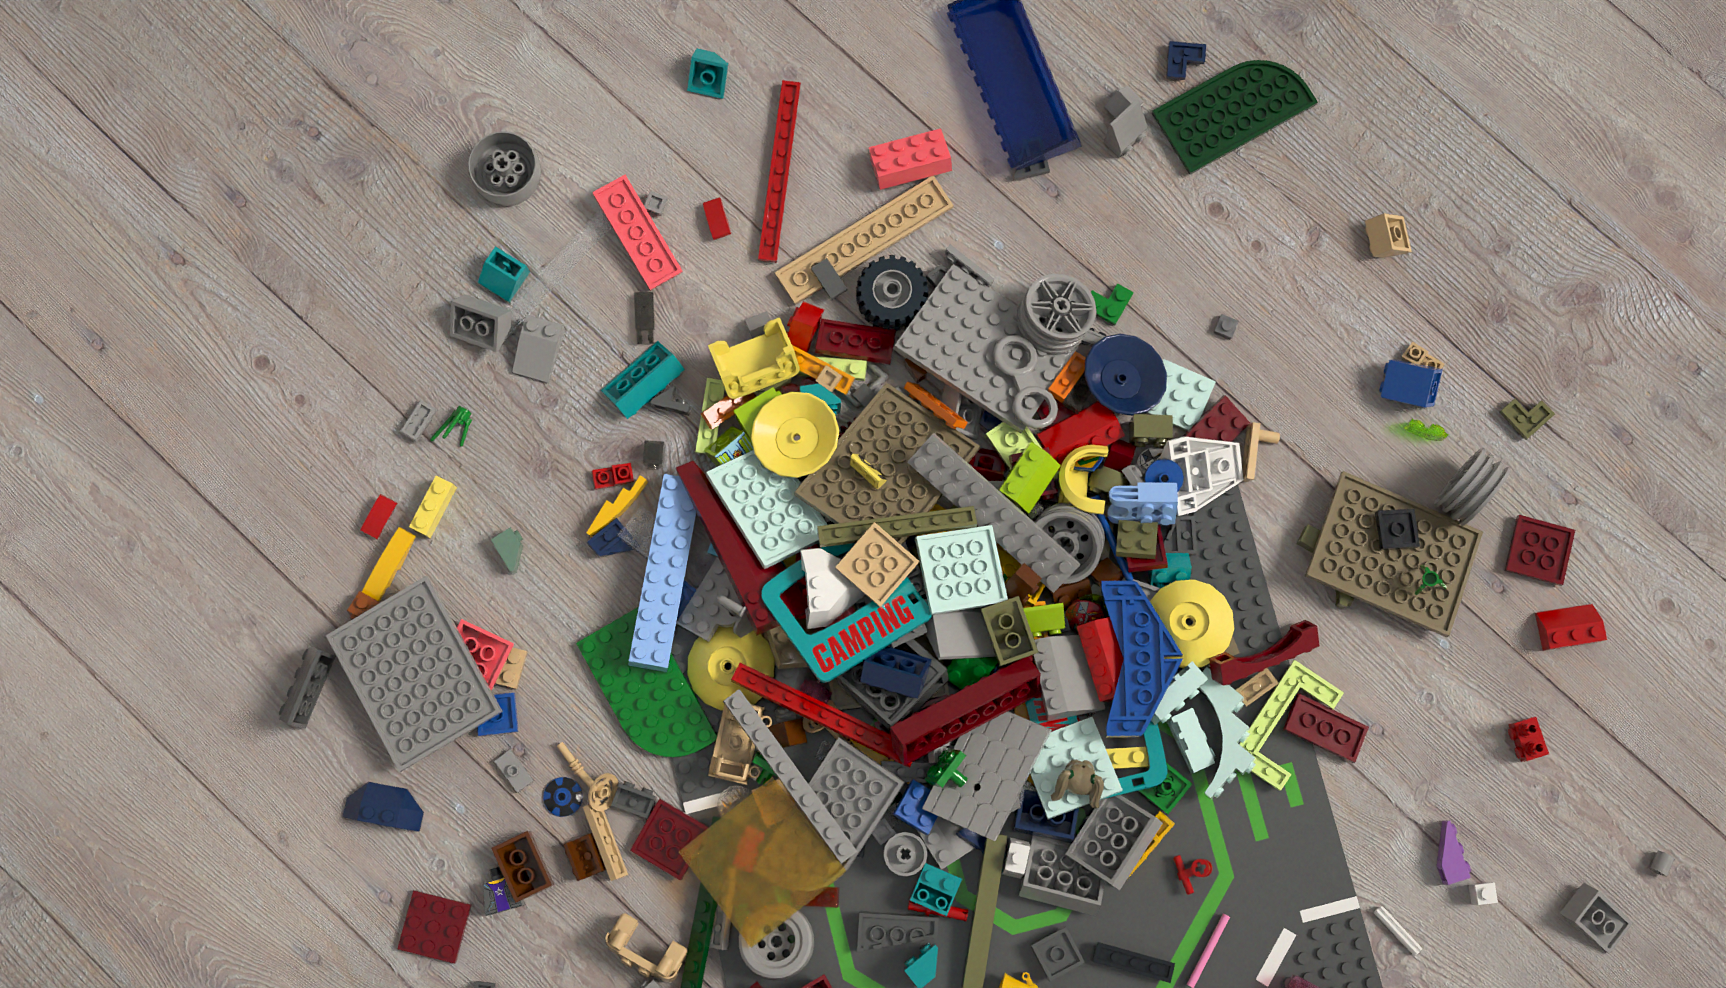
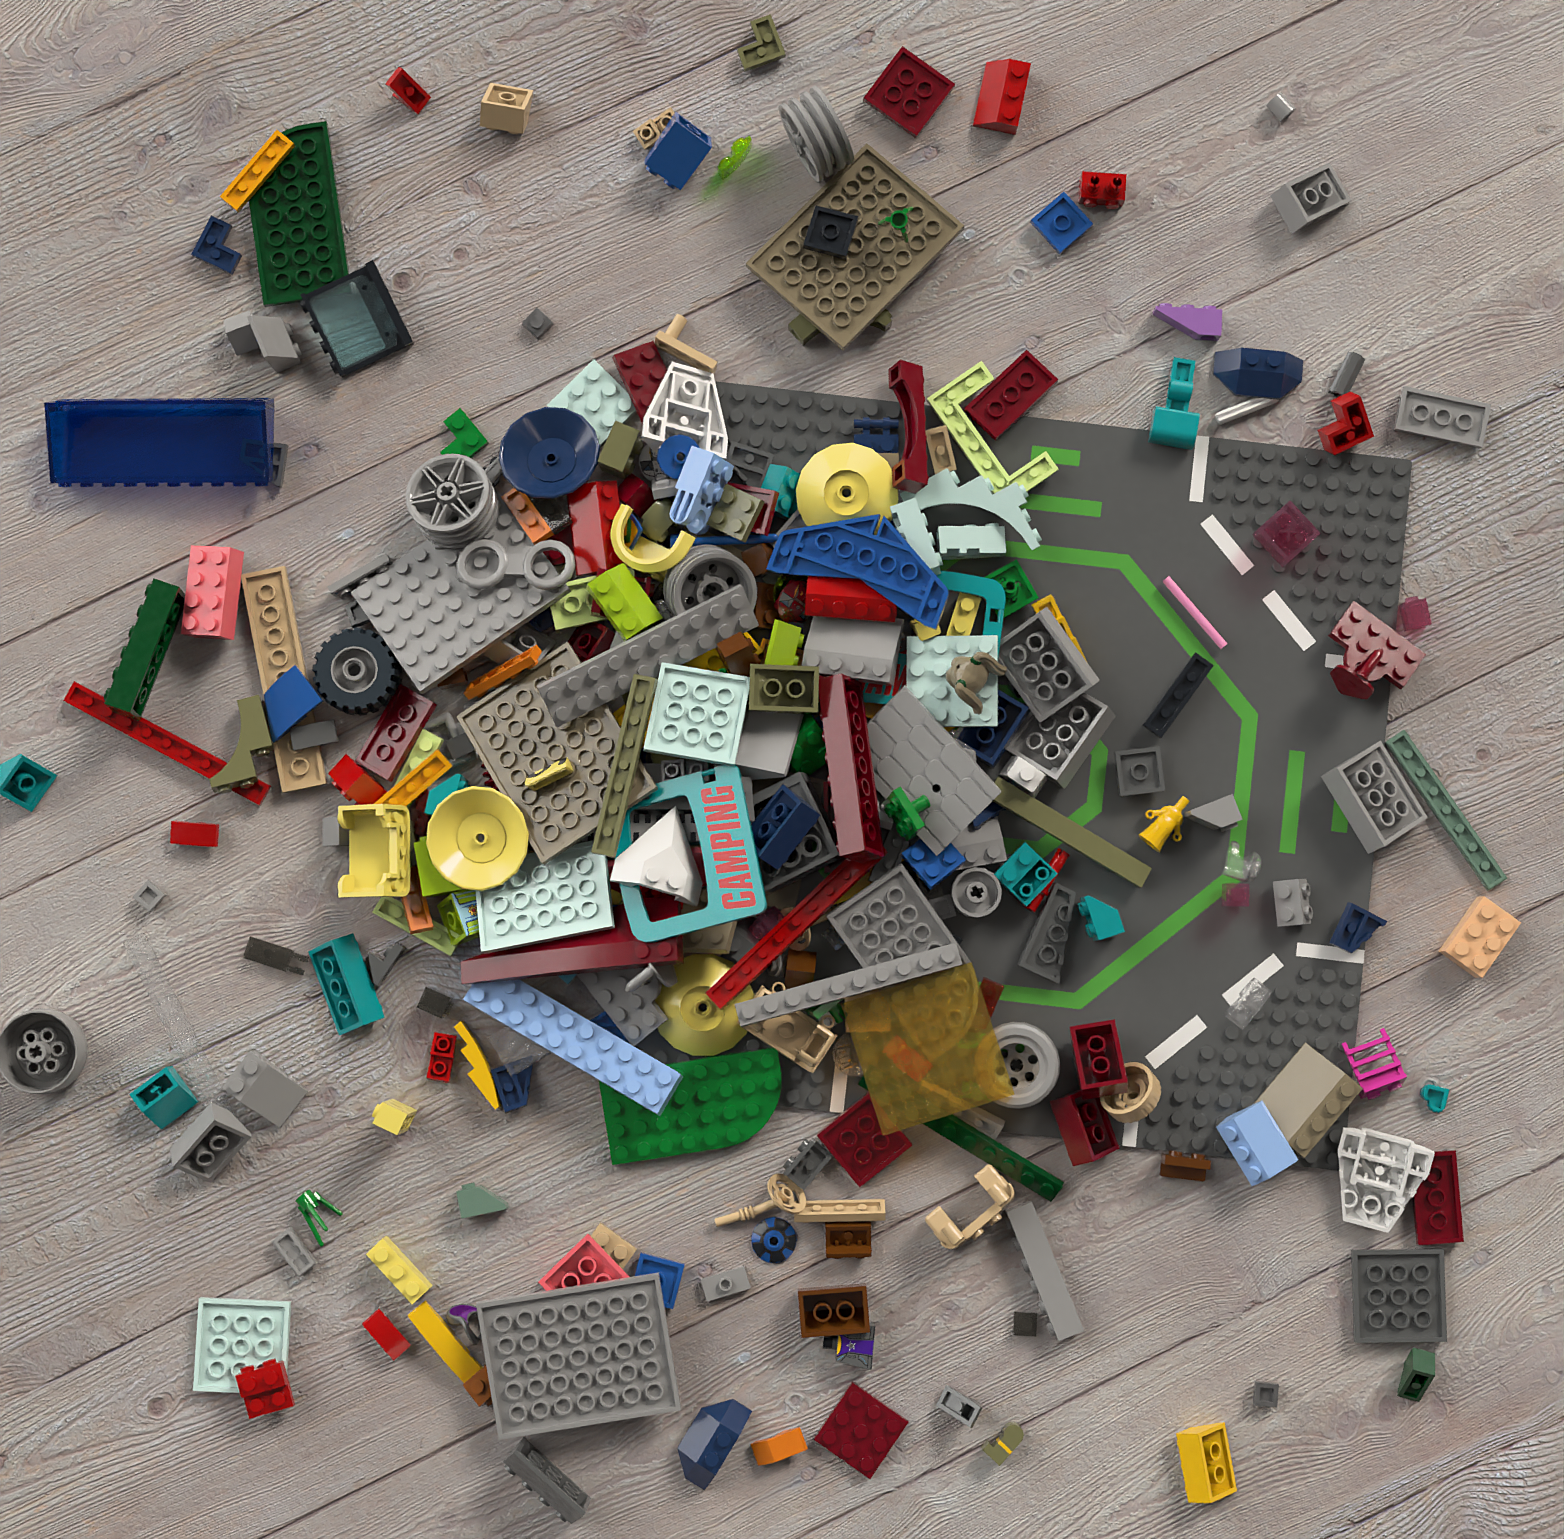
camera: 65 degrees left, 5 degrees up
coral plate [592,175,683,291] -> none
tan plate [816,365,843,392] -> none
tan plate [835,522,920,607] -> none
red piece [1173,855,1213,895] -> none
white brick [1468,882,1498,905] -> none
none -> dark green brick [104,578,185,721]
none -> light aqua plate [193,1297,291,1393]
none -> olive arch [209,695,274,794]
none -> light orange plate [220,130,295,213]
none -> red plate [235,1358,295,1419]
none -> blue slope [264,665,324,743]
none -> clear light blue panel [299,260,414,377]
none -> light yellow brick [372,1099,417,1135]
none -> red slope [385,67,431,114]
none -> dark grey piece [446,1304,482,1345]
none -> orange slope [750,1427,808,1466]
none -> dark blue plate [854,417,899,453]
none -> light yellow slope [909,619,941,641]
none -> blue plate [1030,192,1093,255]
none -> teal plate [1148,357,1200,450]
none -> dark blue wedge [1213,347,1303,400]

